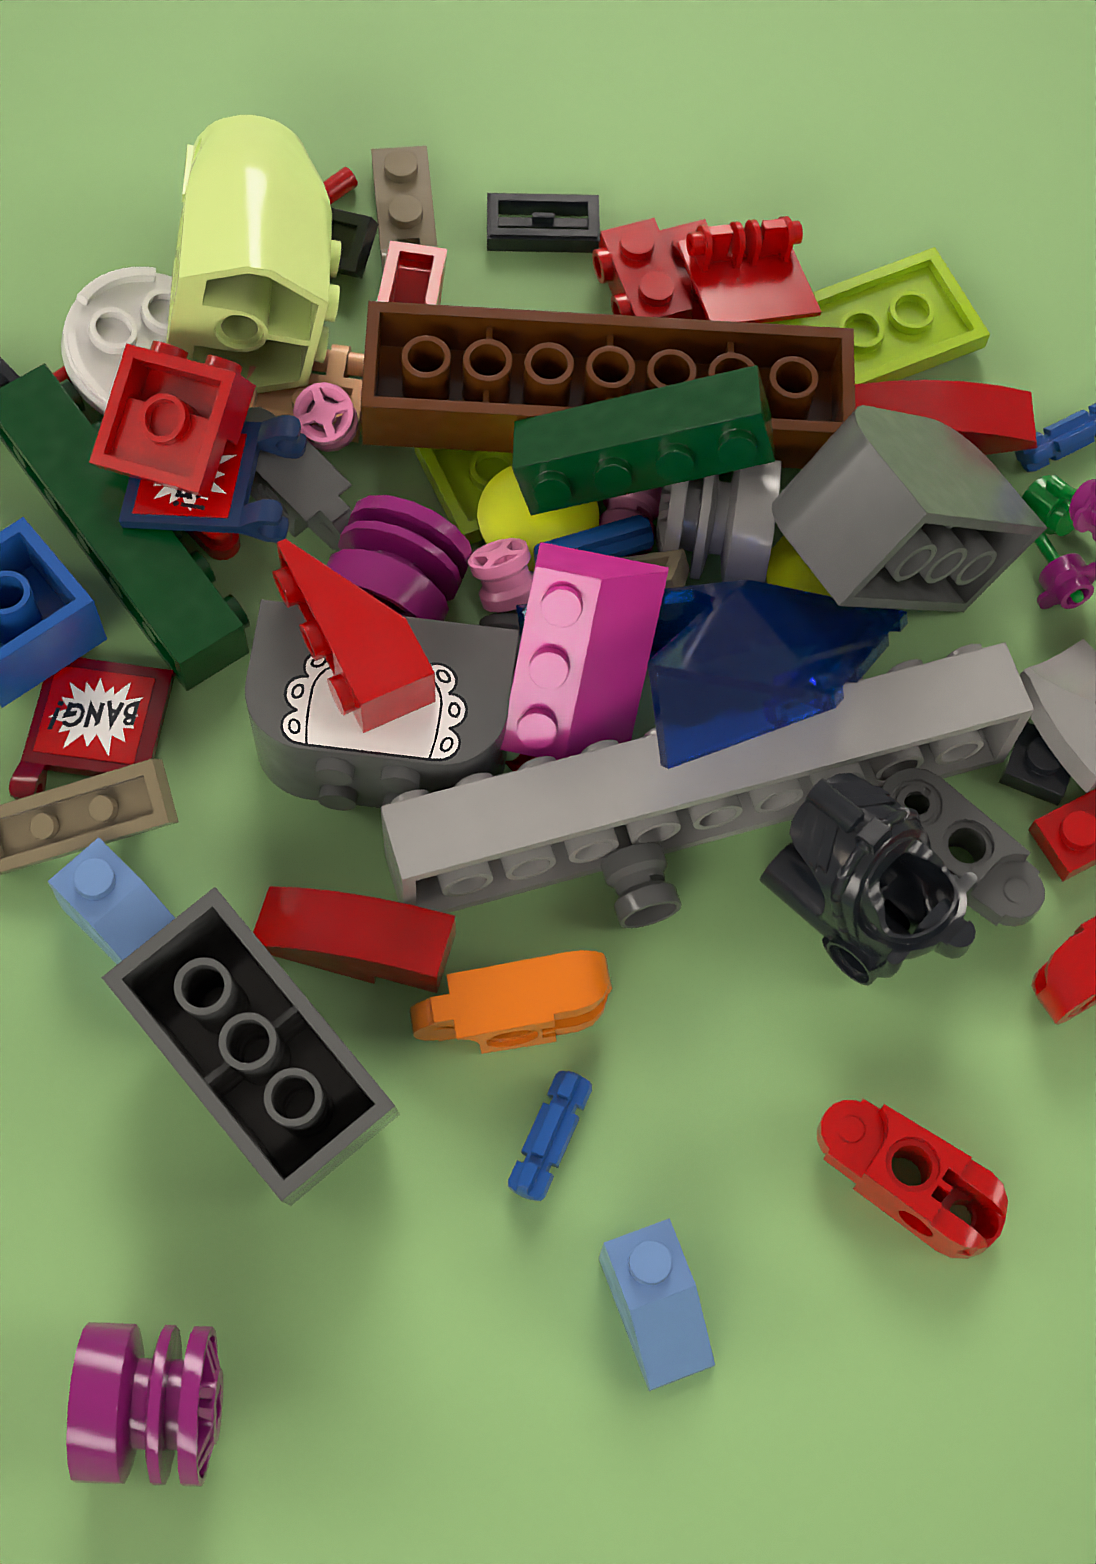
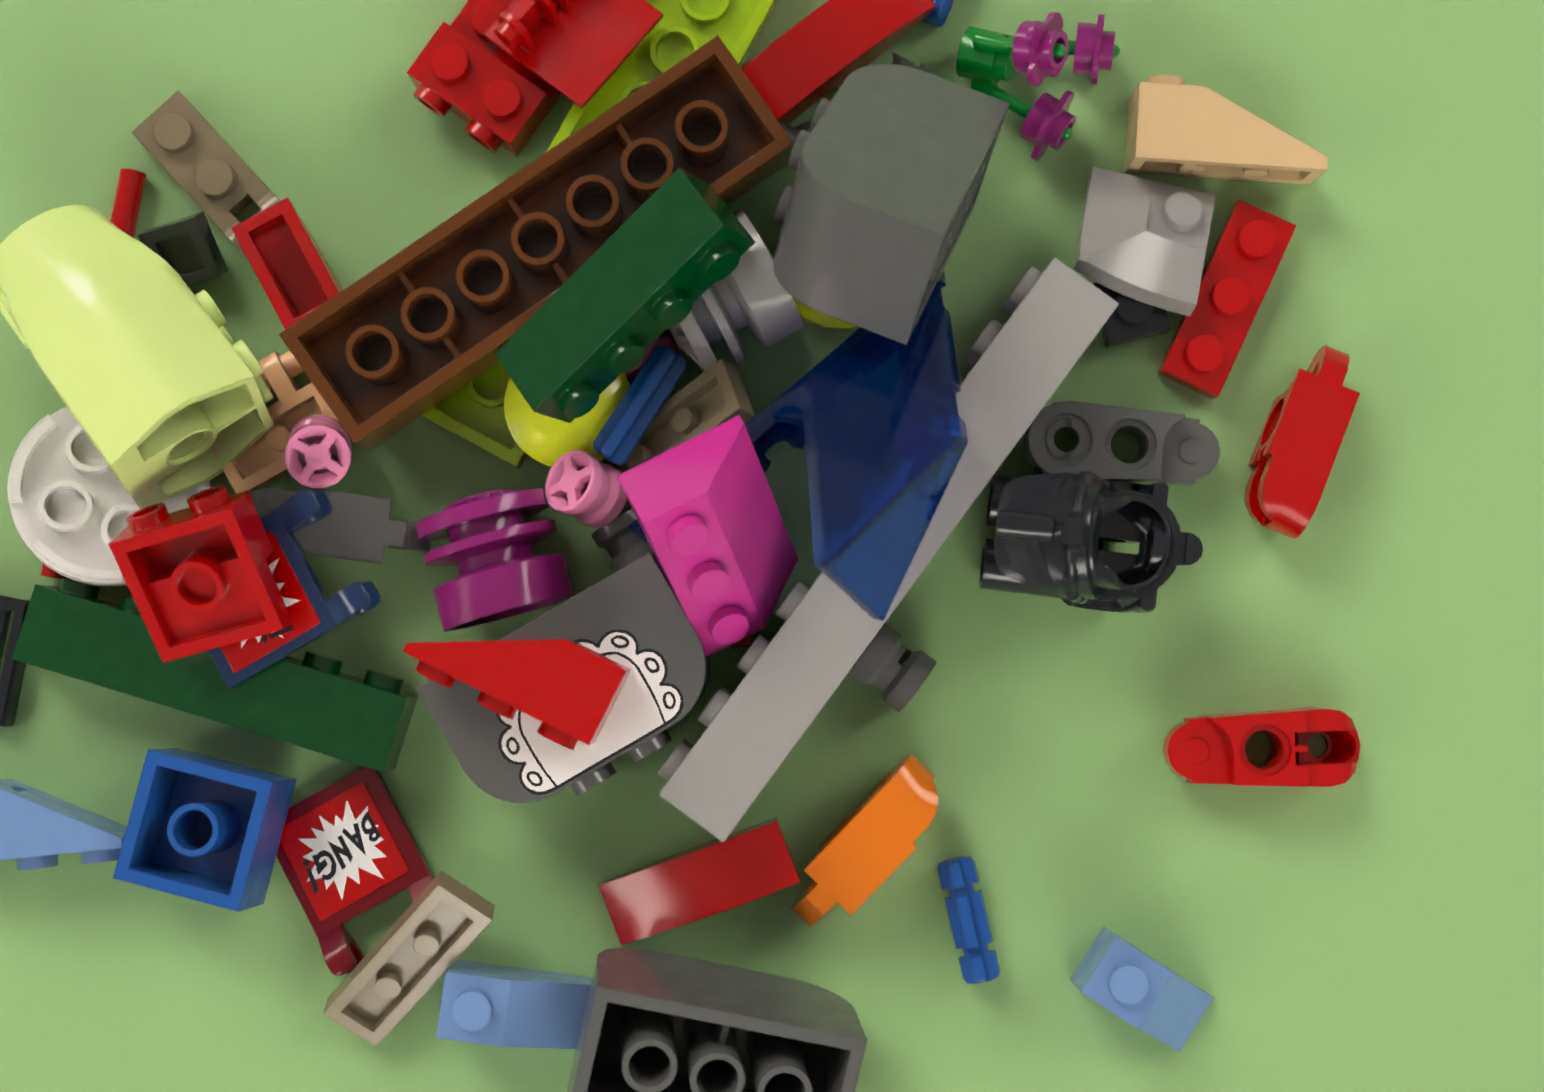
camera: 30 degrees left, 20 degrees up
black tile [487,193,600,253] -> none

